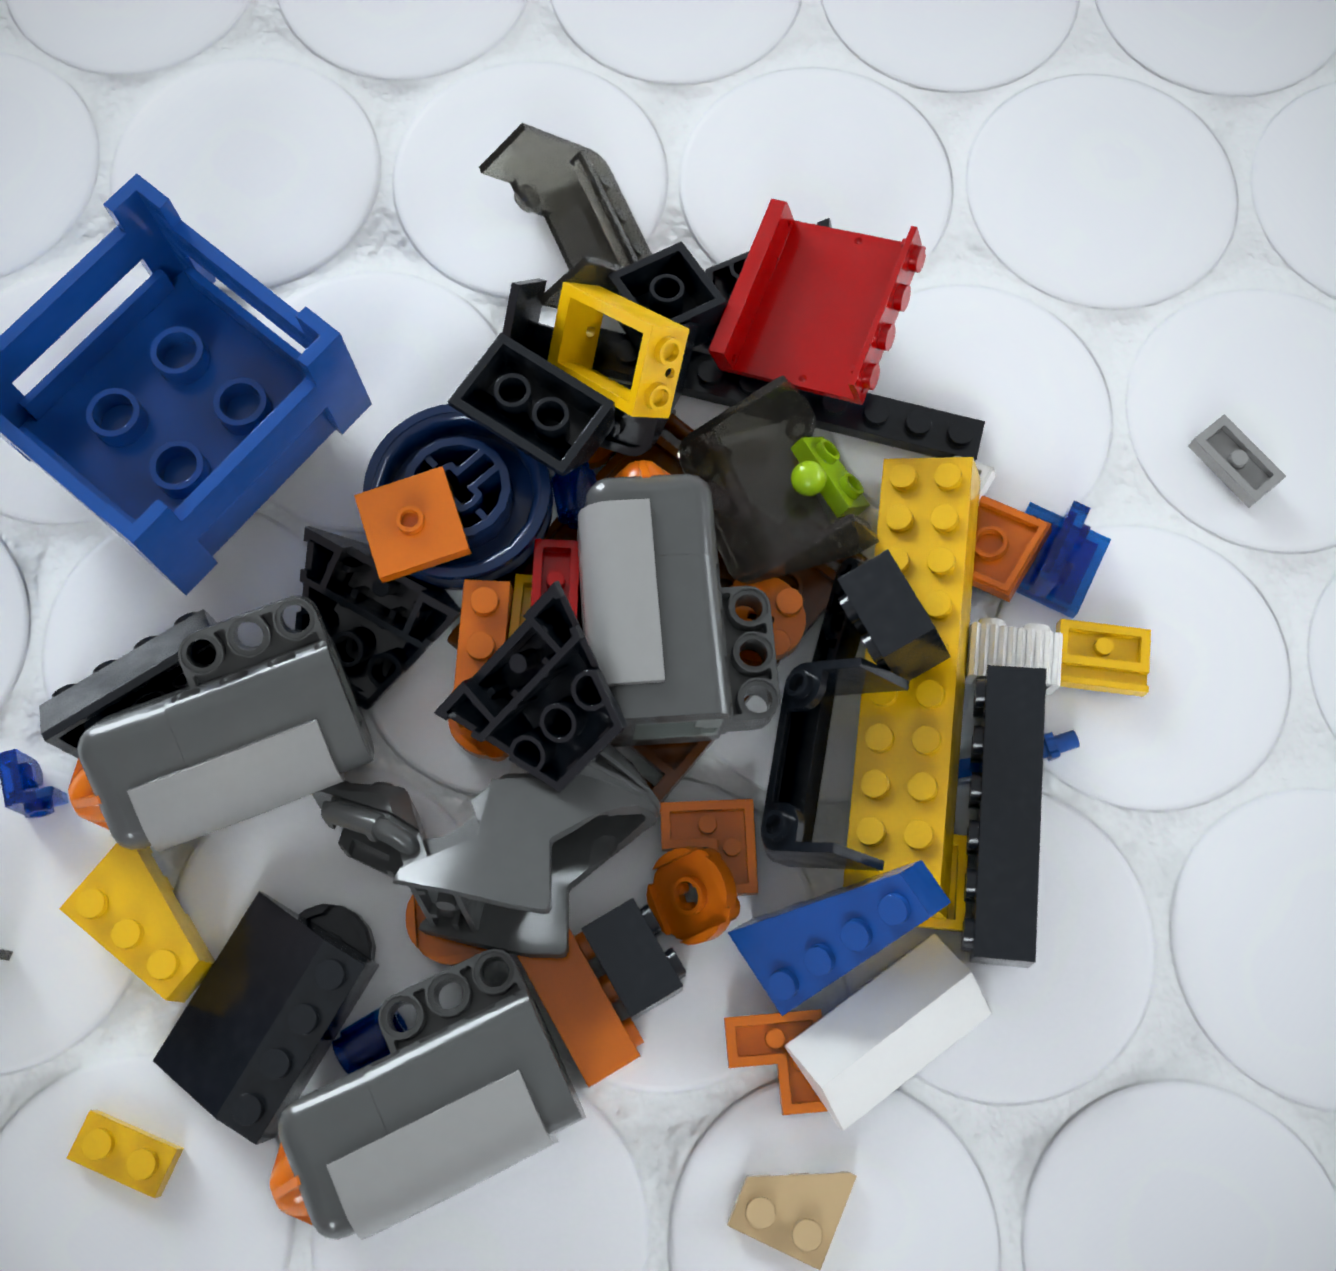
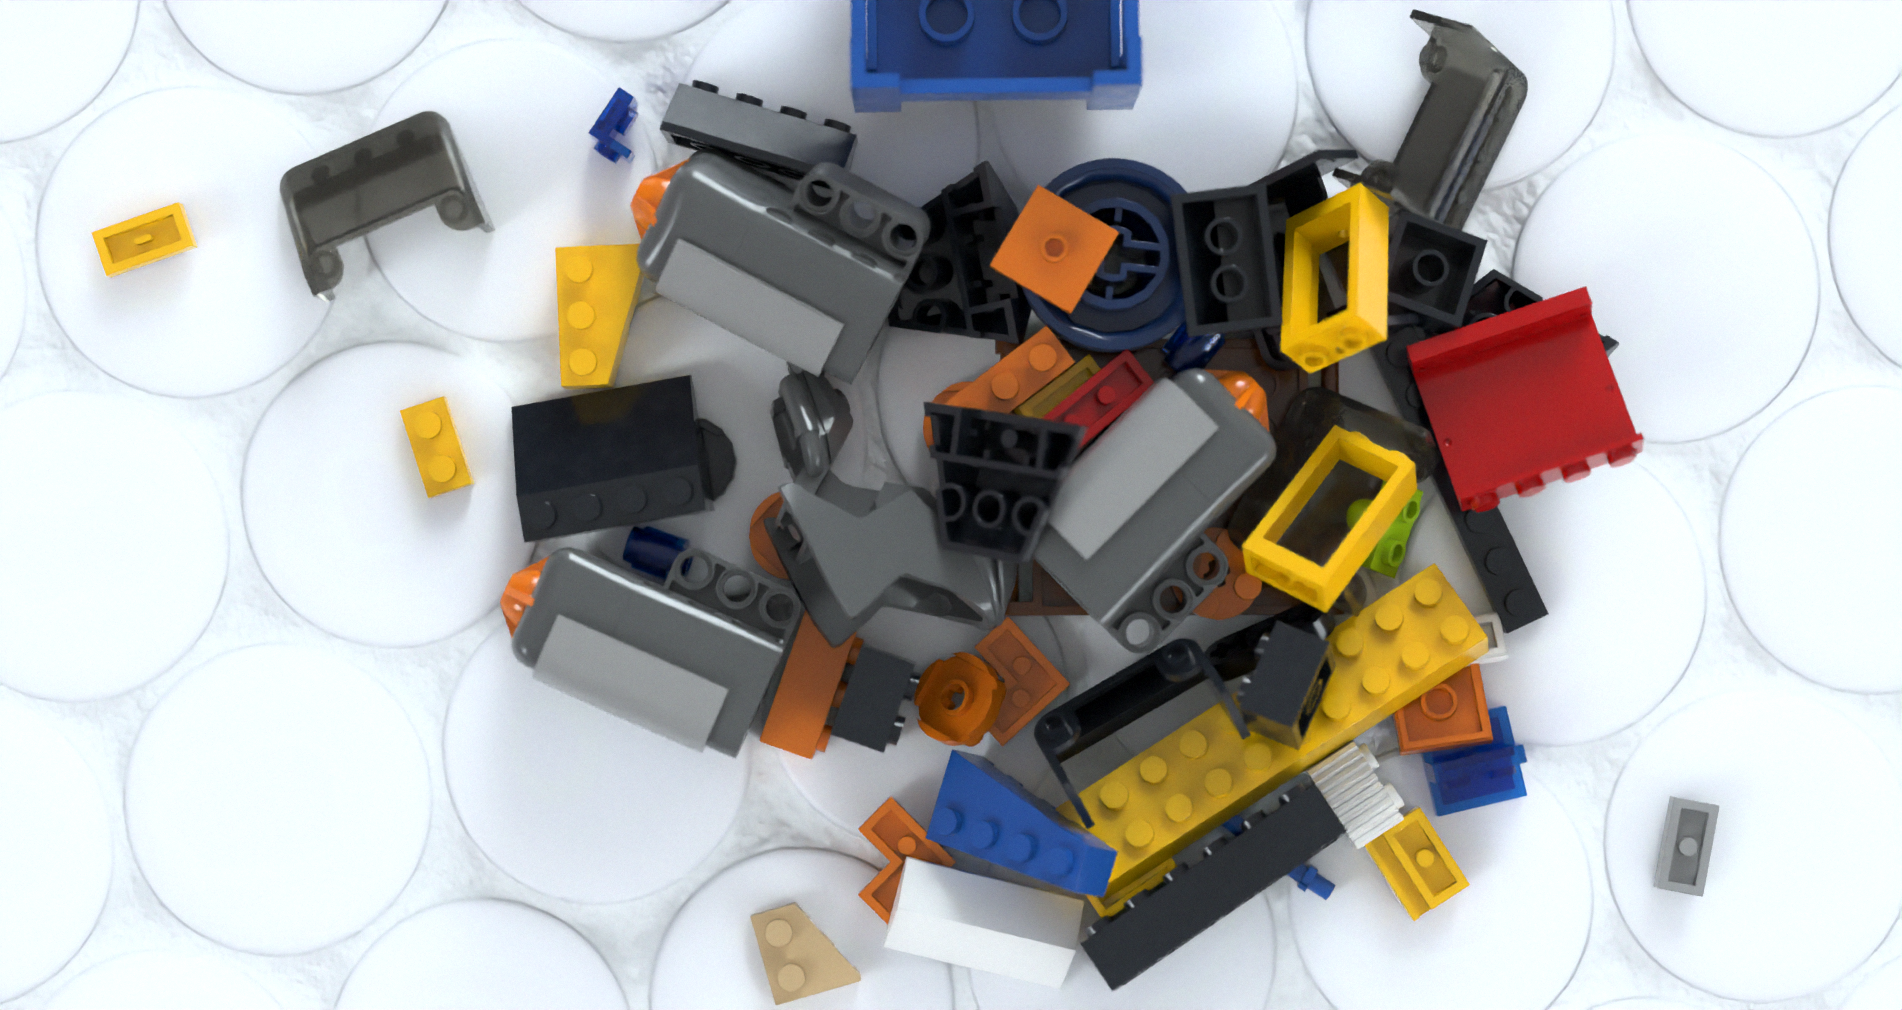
camera: 45 degrees right, 15 degrees up
none -> yellow window [1242,425,1417,613]

